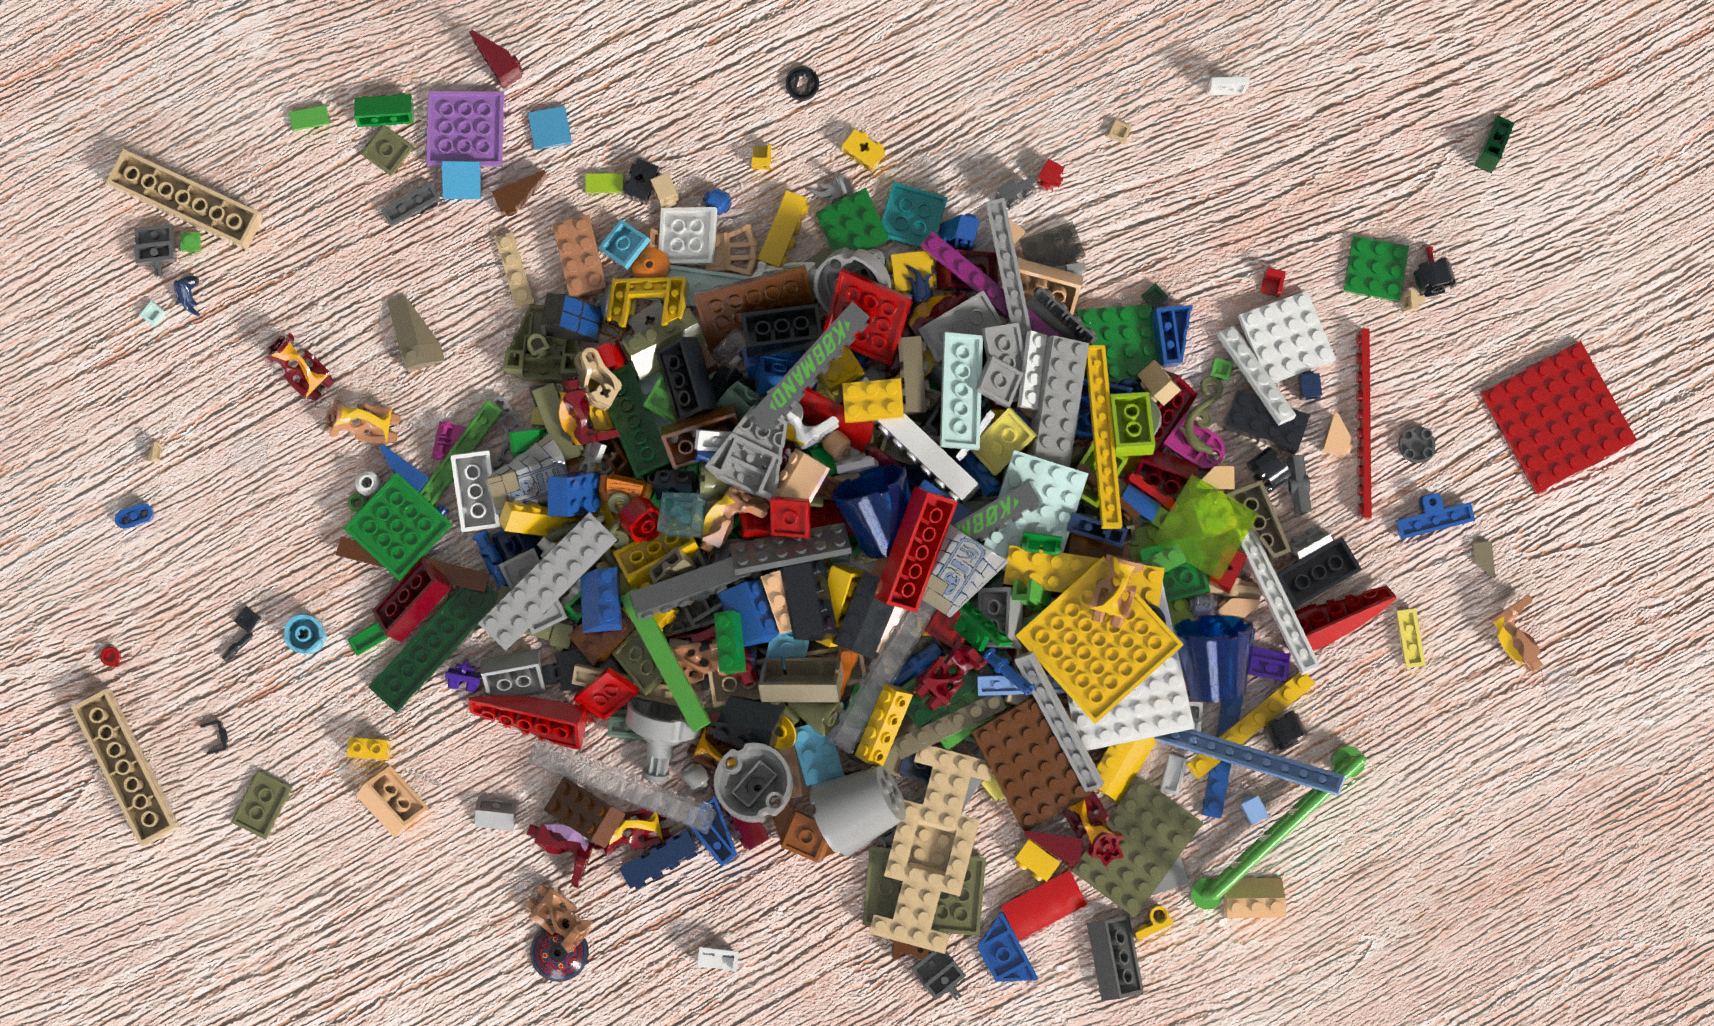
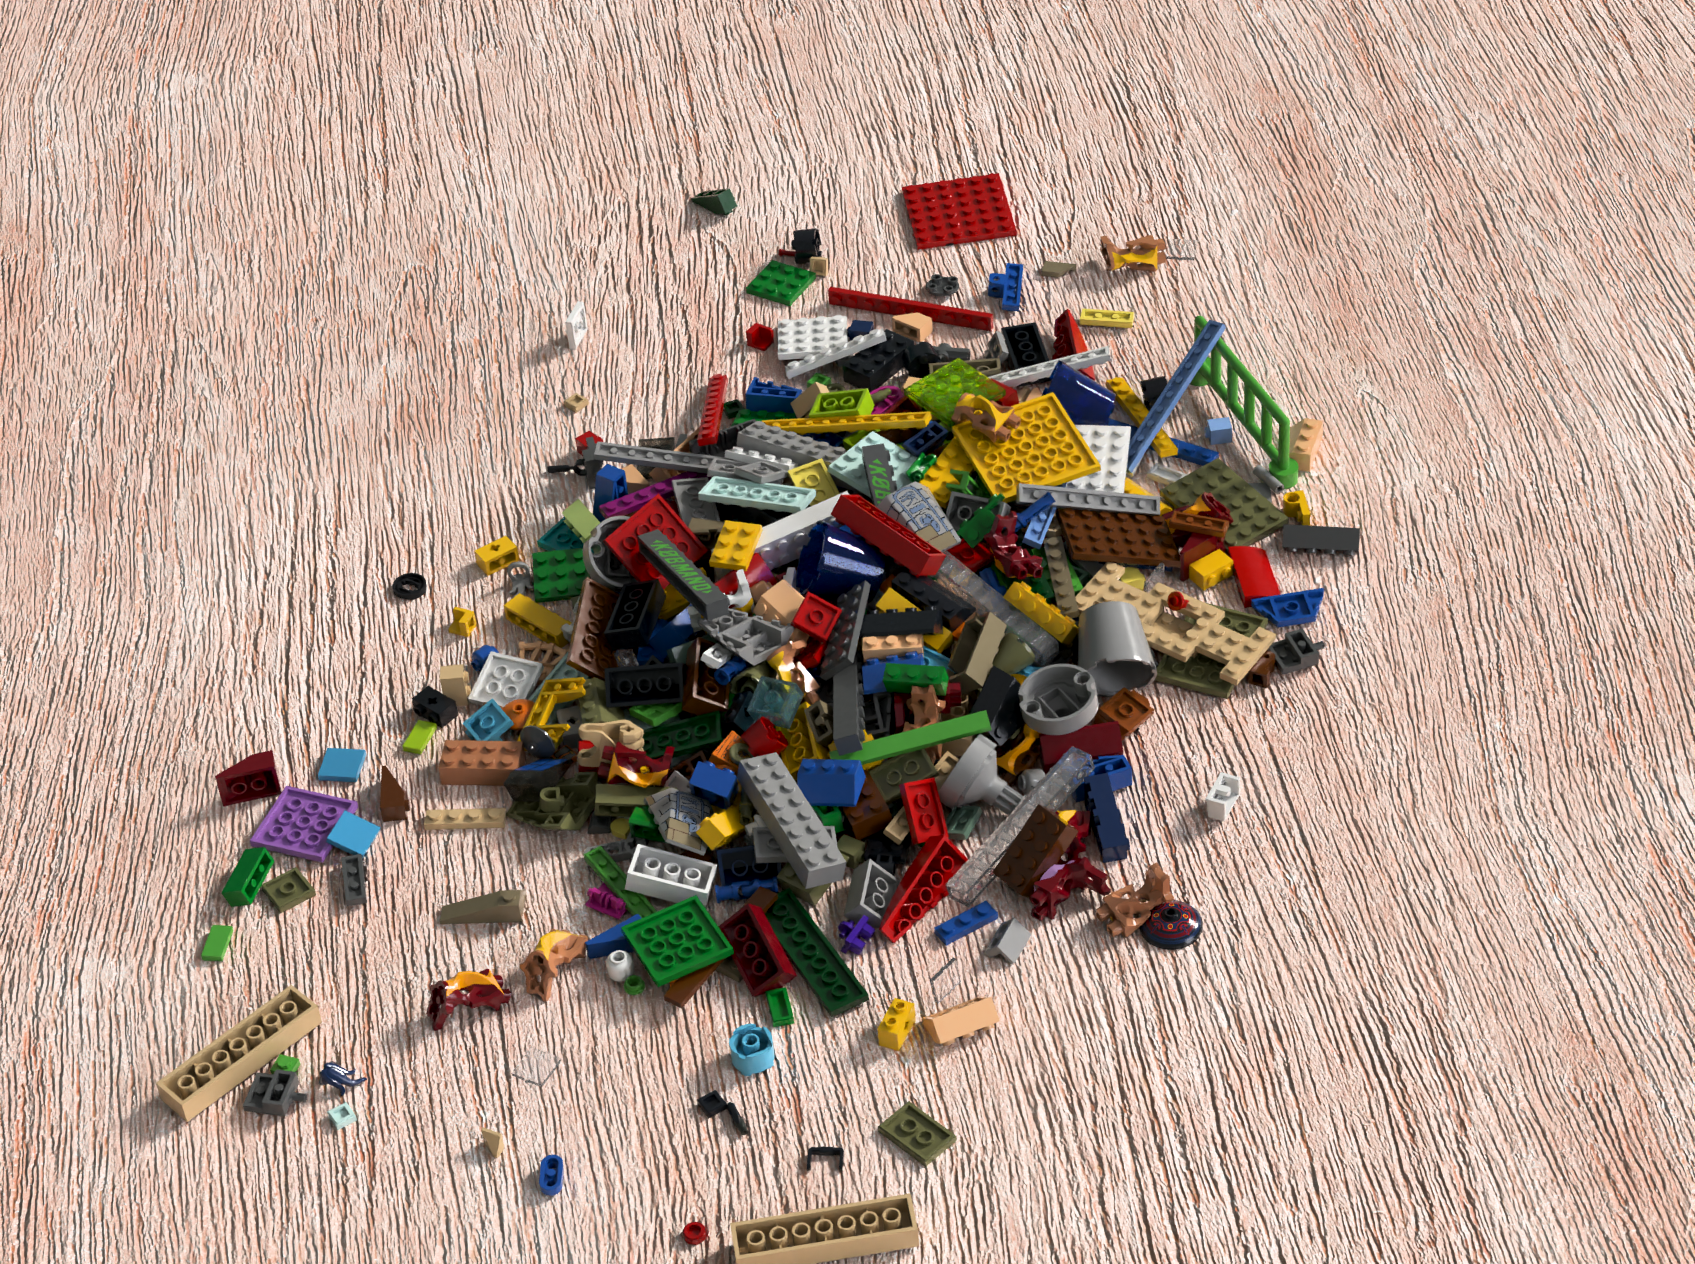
camera: 65 degrees left, 40 degrees down
none -> black piece [547,459,586,476]
none -> yellowish green brick [562,499,600,544]
none -> red plate [697,374,728,446]
none -> blue plate [934,901,998,946]
none -> clear piece [1144,563,1165,593]
none -> red plate [1167,591,1189,611]
none -> dark orange tile [1169,511,1229,538]
none -> light grey piece [1253,465,1284,494]

